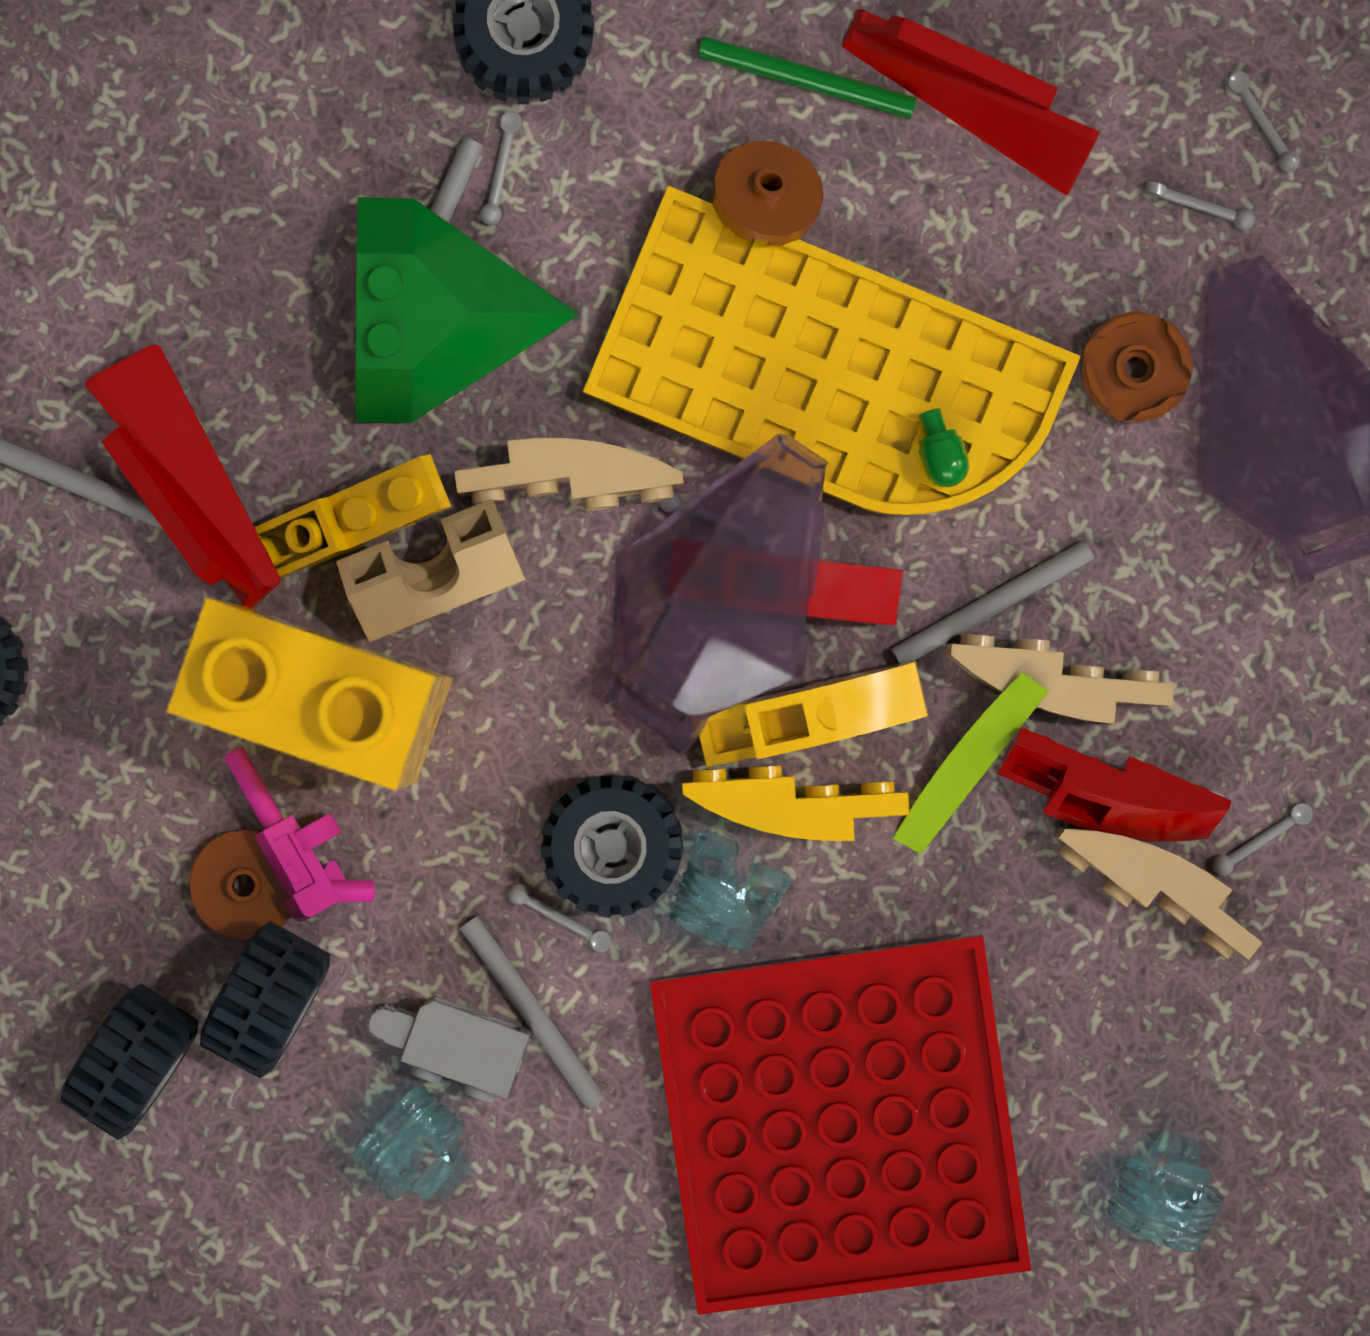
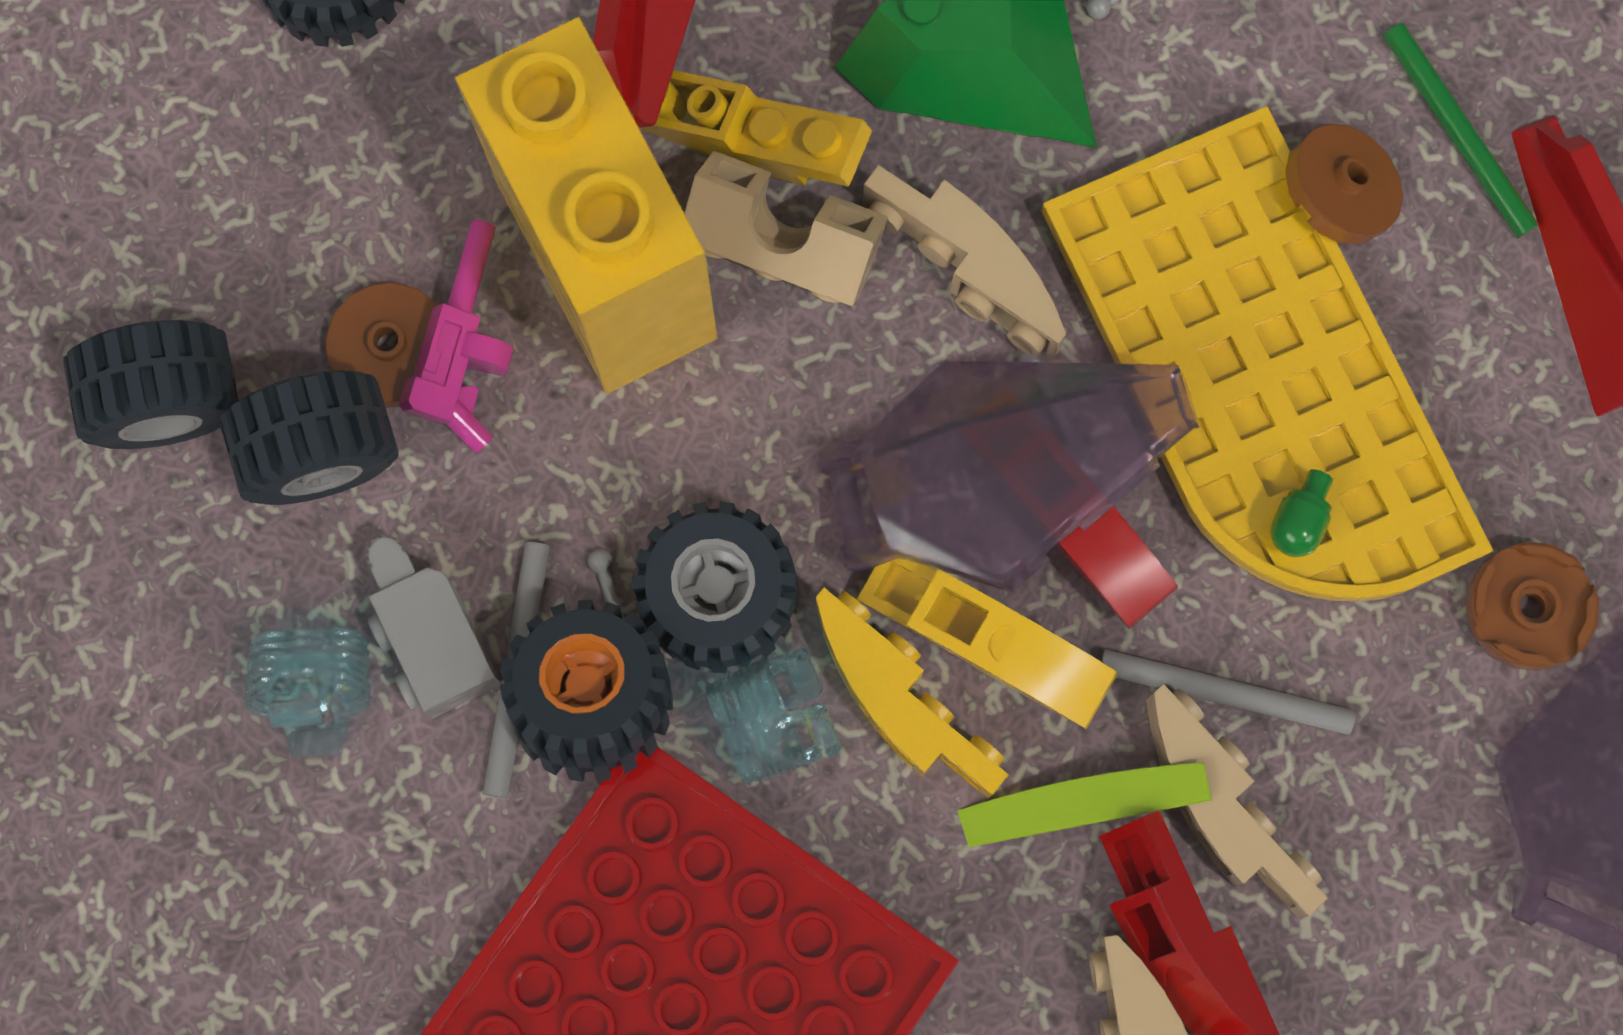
camera: 45 degrees right, 10 degrees down
none -> black wheel [500,600,673,782]

